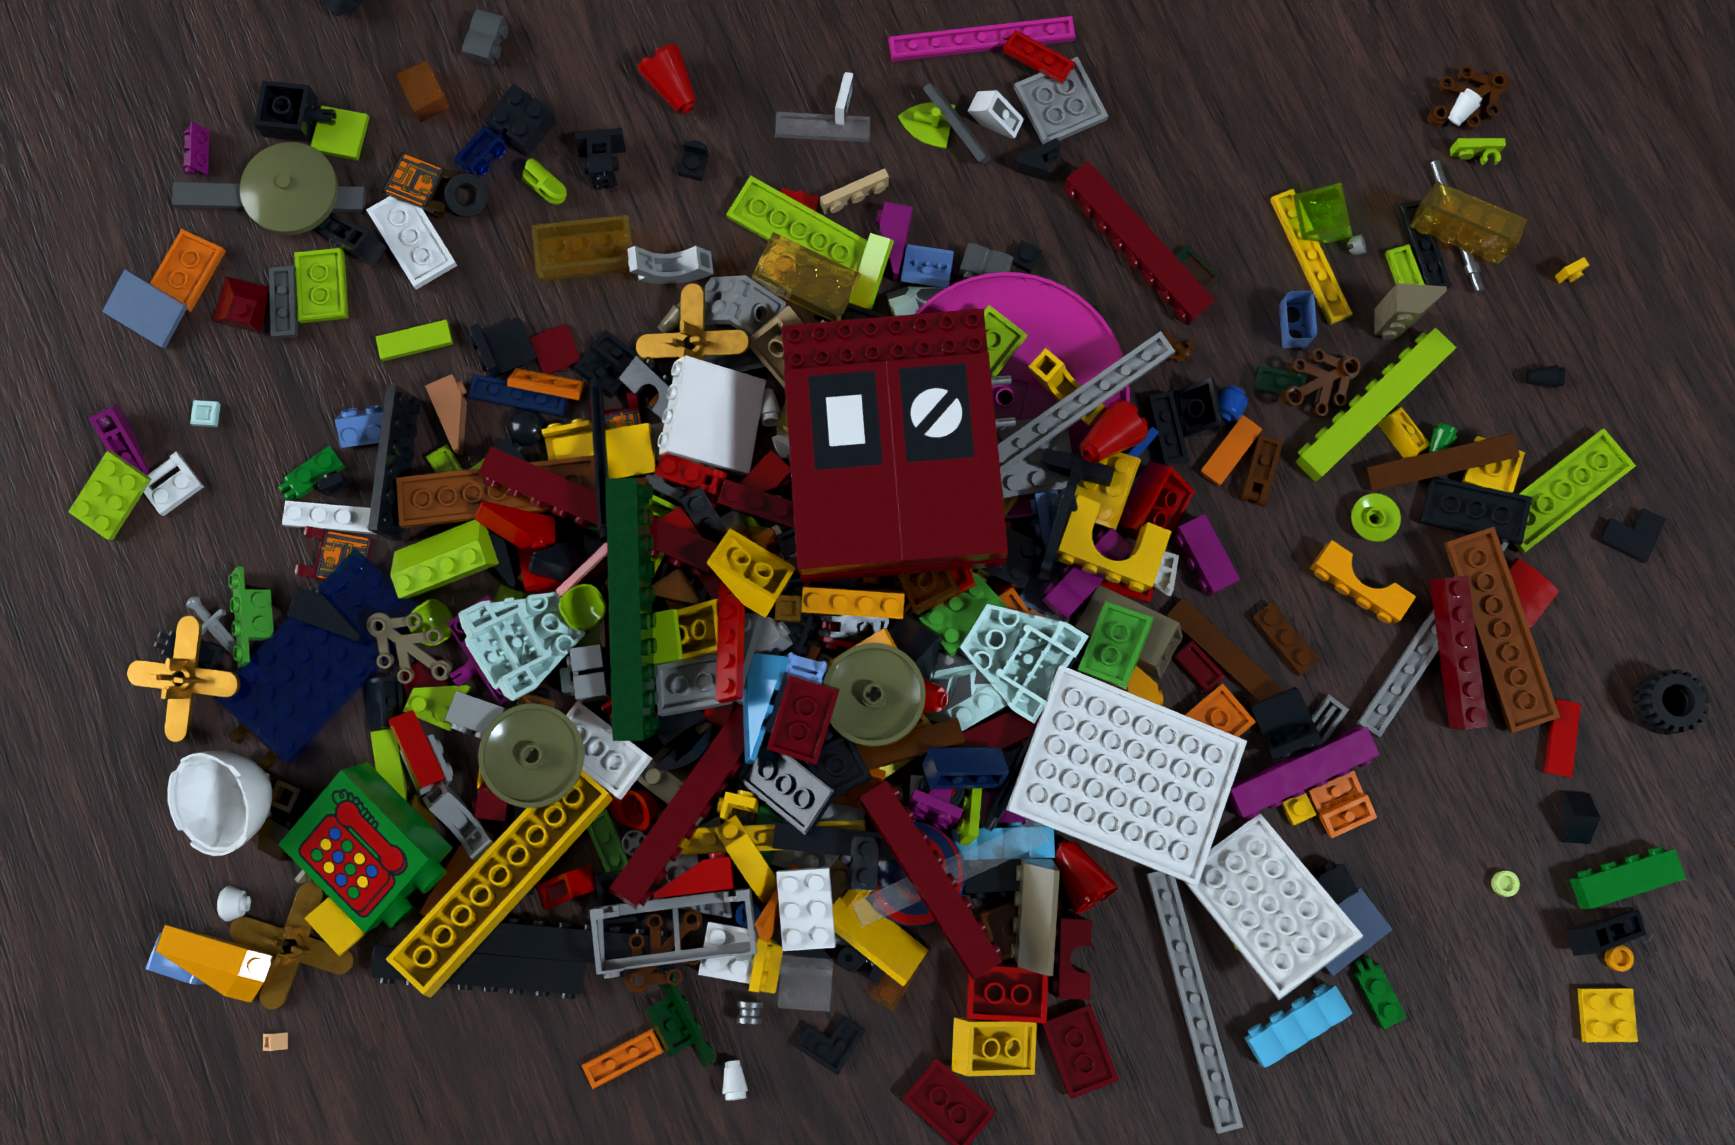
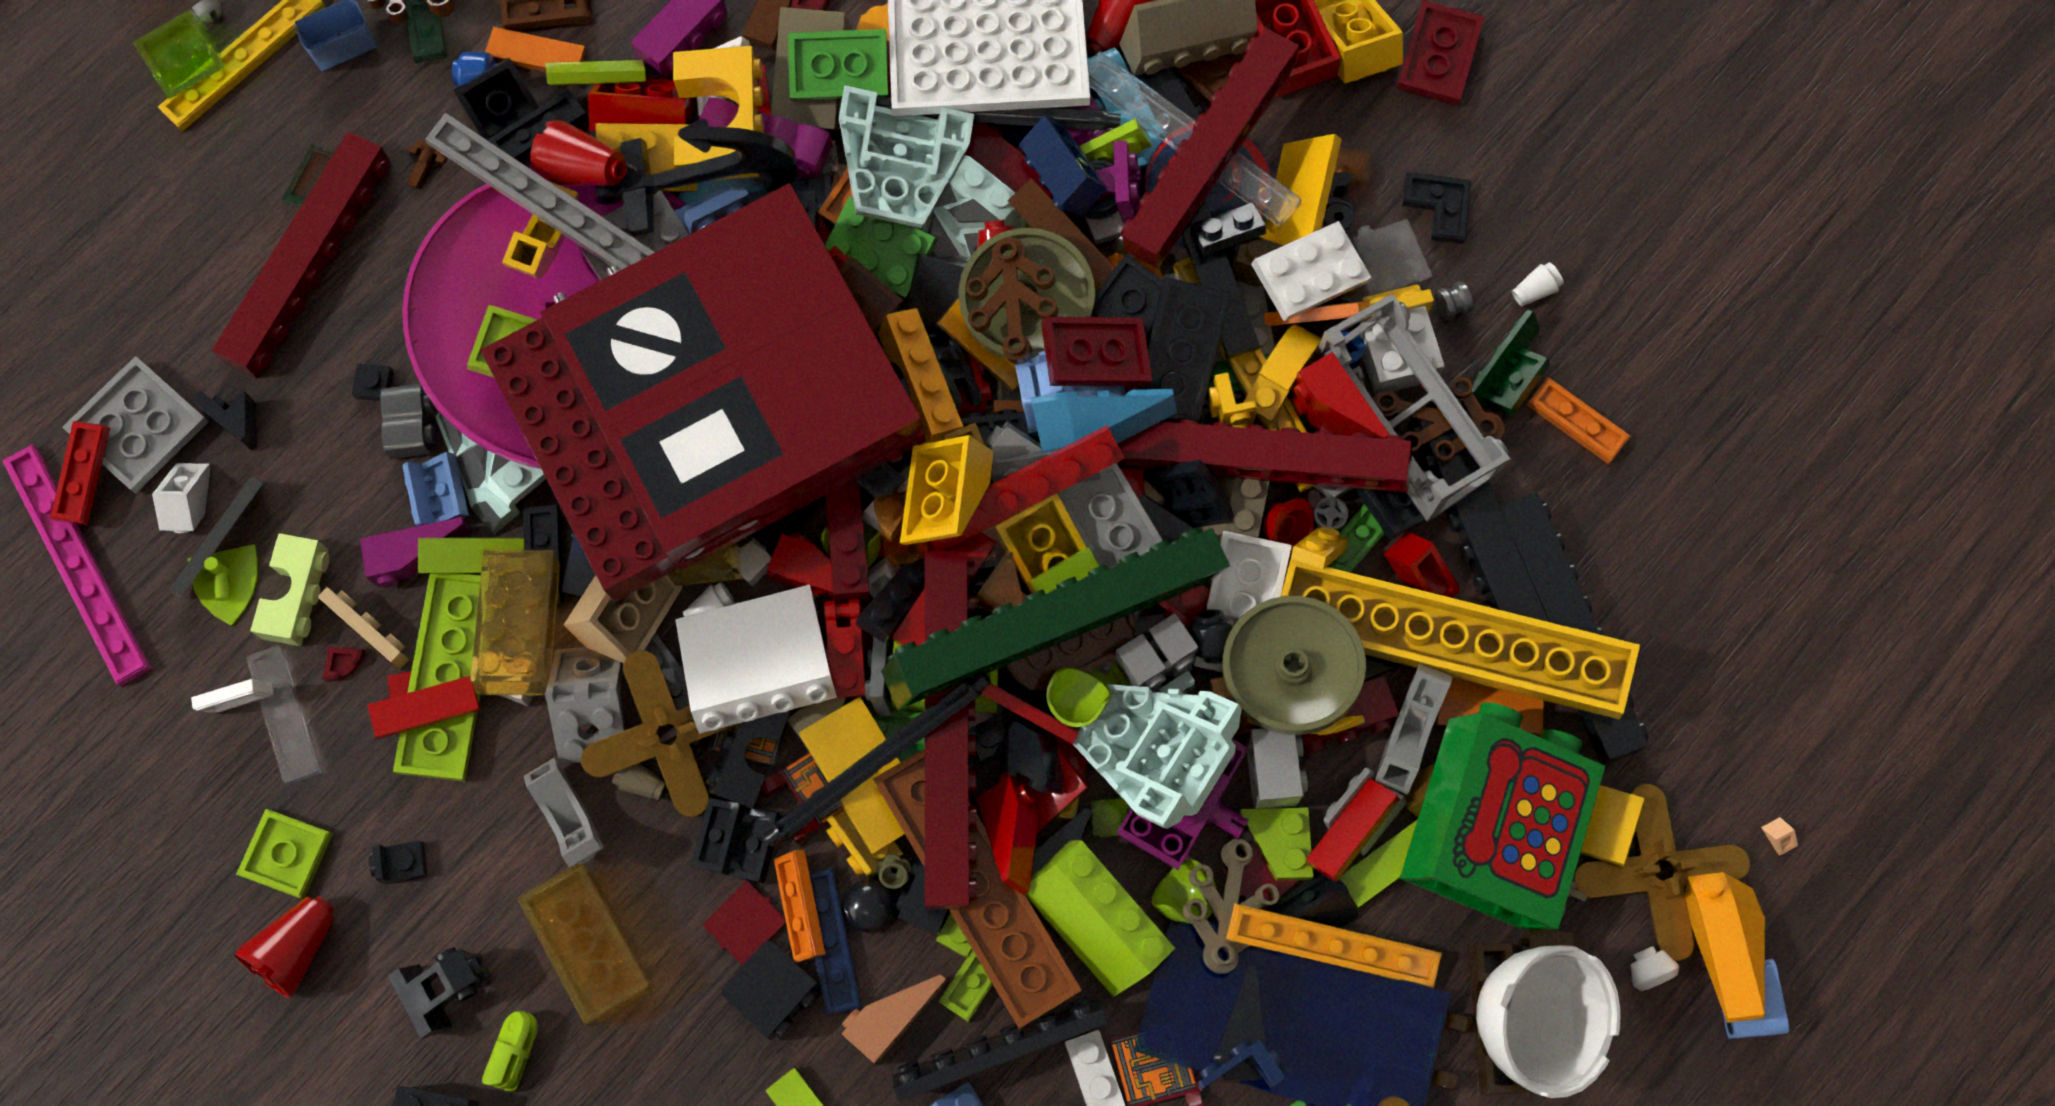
camera: 110 degrees left, 5 degrees down
none -> lime tile [236,809,333,899]
none -> yellowish green arch [250,533,330,647]
none -> dark red tile [322,646,365,682]
none -> red tile [367,676,481,740]
none -> lime tile [545,60,646,85]
none -> olive plate [876,854,911,889]
none -> reddish brown plant [966,237,1058,365]
none -> black head [1188,609,1234,663]
none -> dark blue bracket [1197,1039,1286,1091]
none -> light orange tile [1226,903,1442,988]
none -> yellow plate [1291,527,1349,569]

